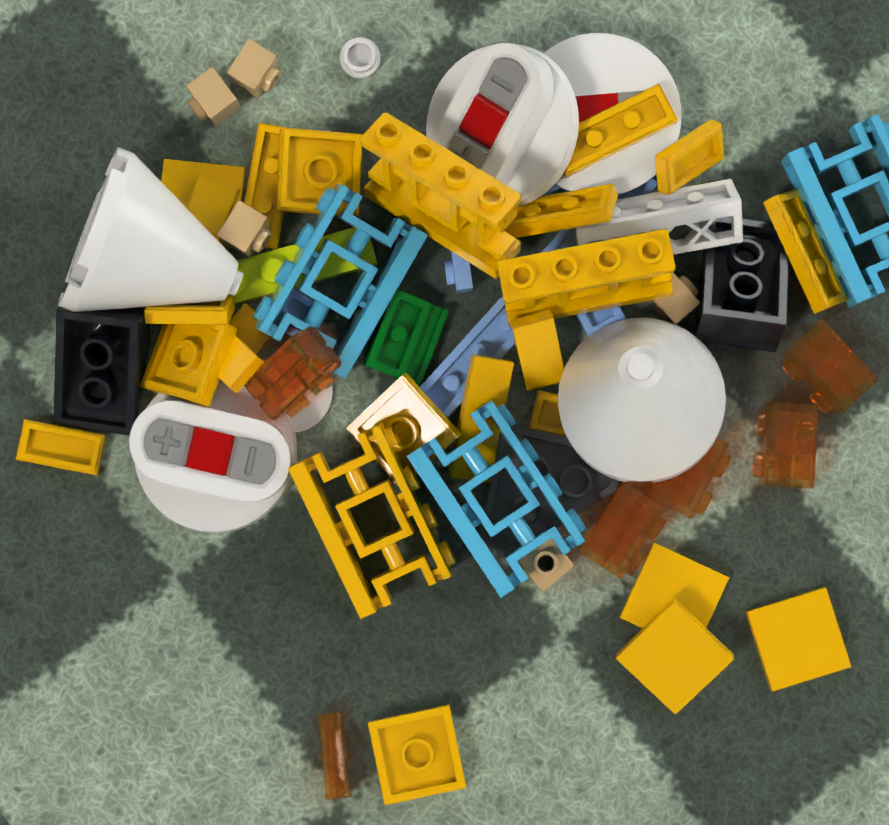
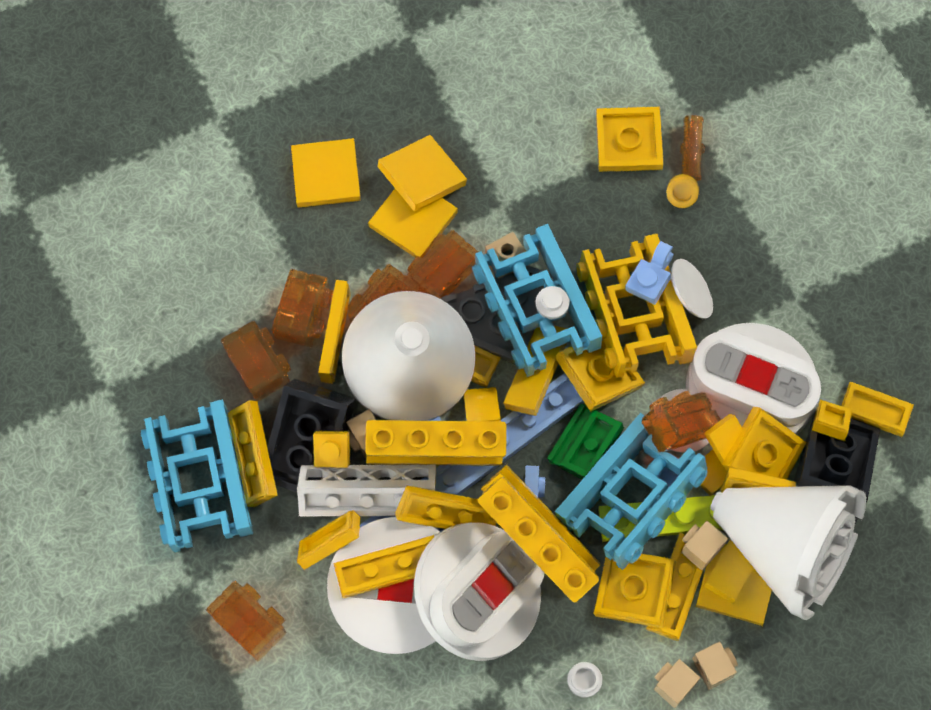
camera: 165 degrees left, 15 degrees down
none -> clear orange brick [206,580,287,662]
none -> yellow plate [313,431,350,468]
none -> yellow tile [318,280,351,384]
none -> white plate [536,286,569,319]
none -> light blue plate [625,241,674,305]
none -> yellow tile [666,174,699,208]
none -> white piece [671,259,713,319]
none -> yellow tile [812,399,852,441]

